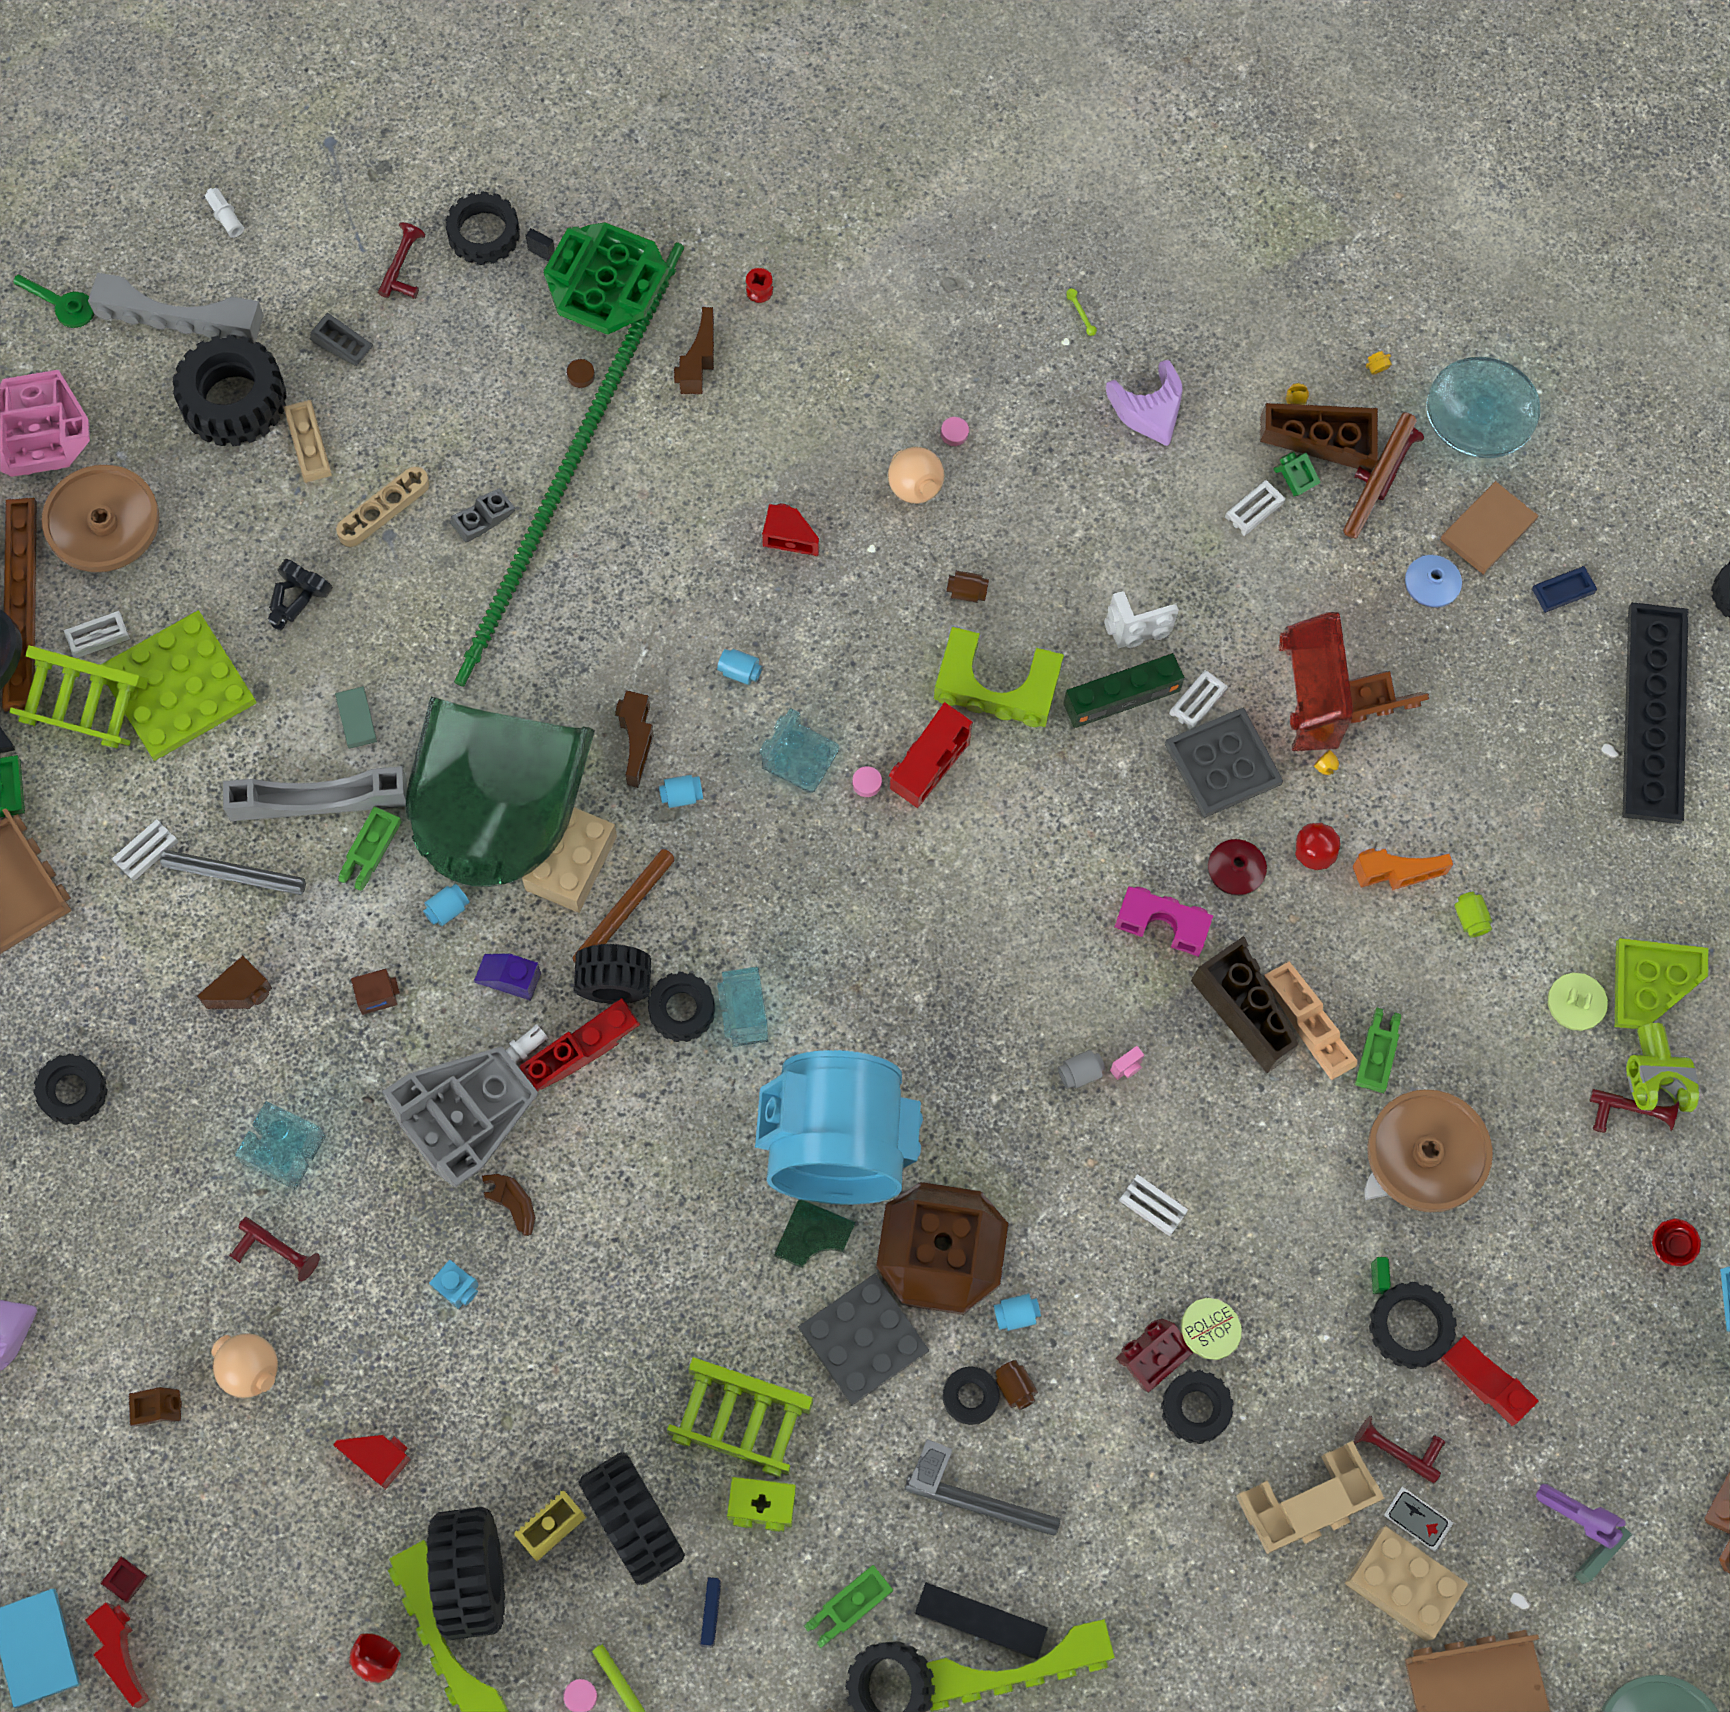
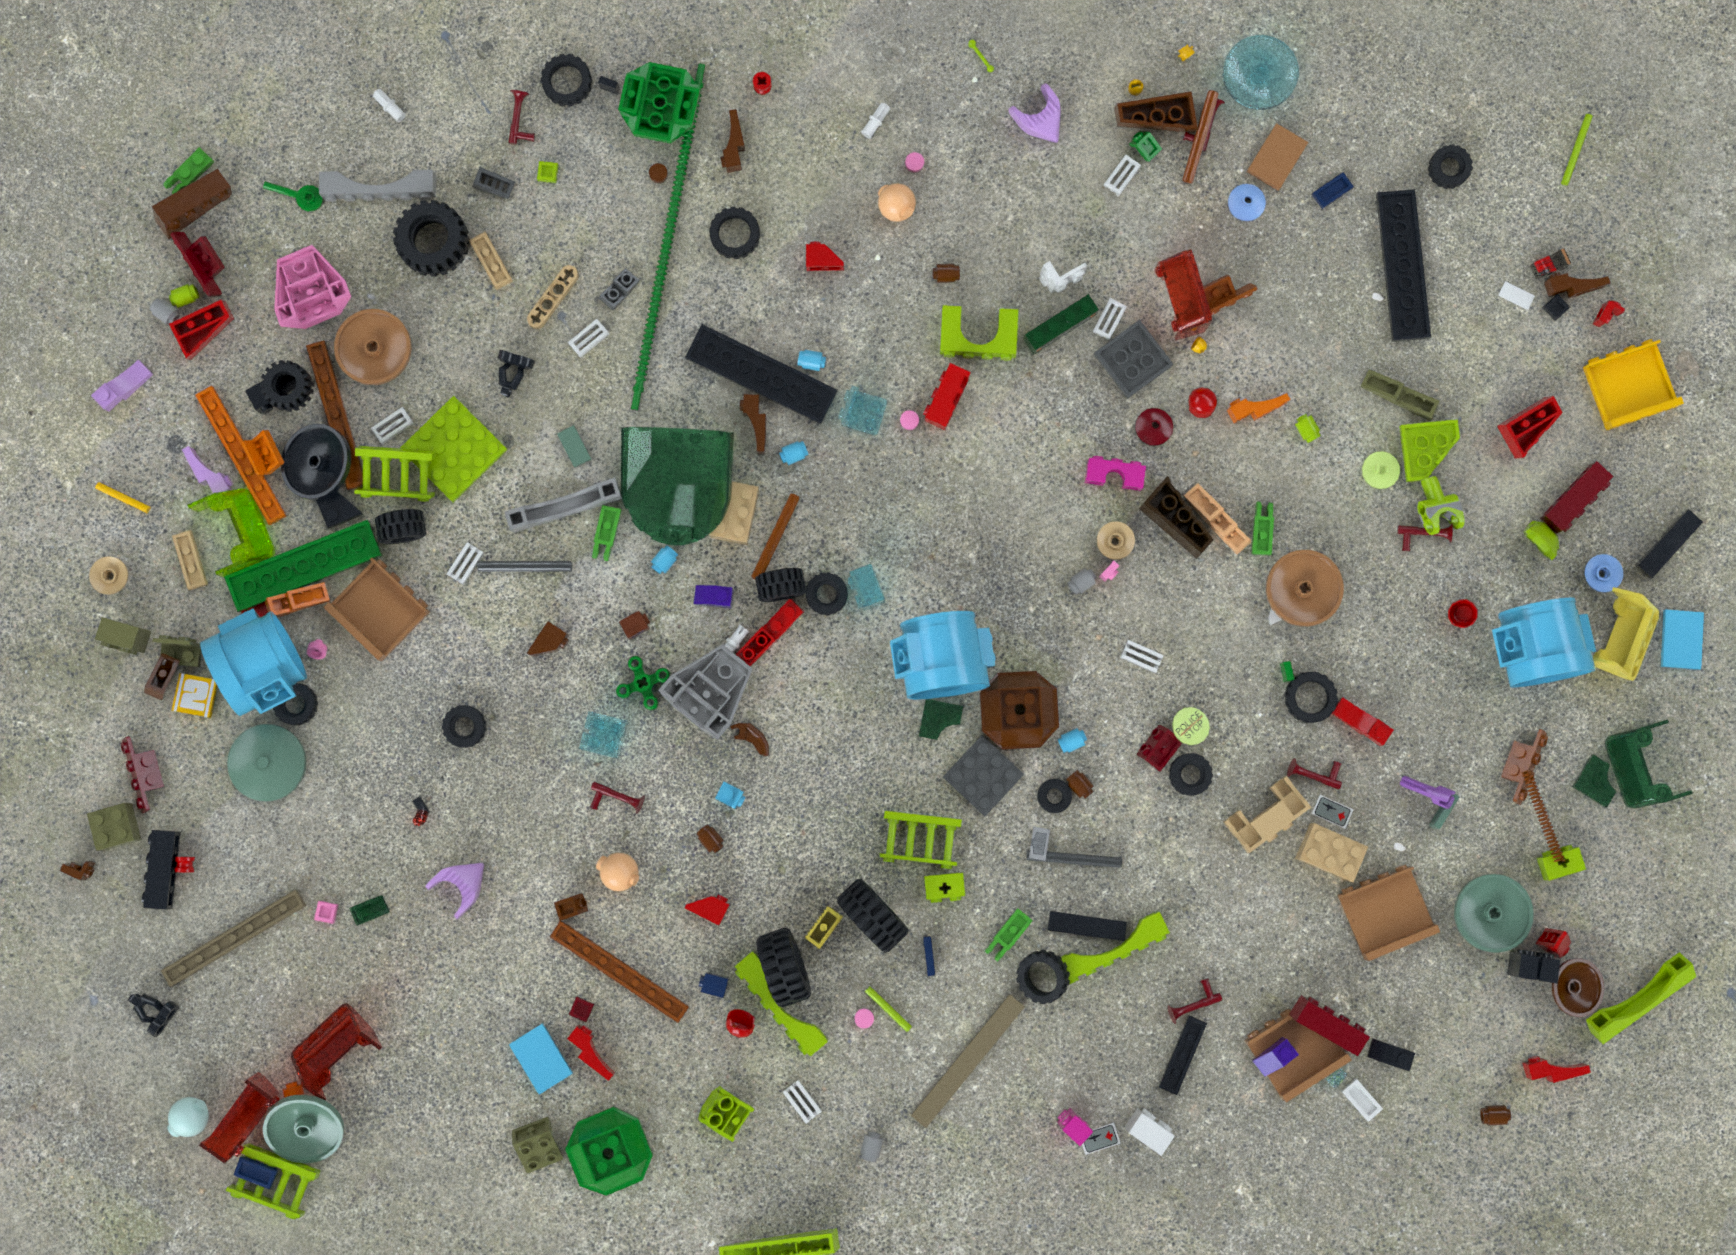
camera: 10 degrees left, 15 degrees up
none -> black tyre [375,509,427,544]
none -> lime tile [537,161,559,183]
none -> dark orange tile [550,921,690,1023]
none -> white tile [568,319,609,358]
none -> green gear [616,656,671,711]
none -> black plate [685,324,838,424]
none -> reddish brown brick [696,824,724,853]
none -> dark blue brick [698,972,729,998]
none -> black tyre [709,206,760,259]
none -> white axle [861,103,890,139]
none -> tan dish [1097,522,1135,560]
none -> olive slope [1361,369,1440,422]

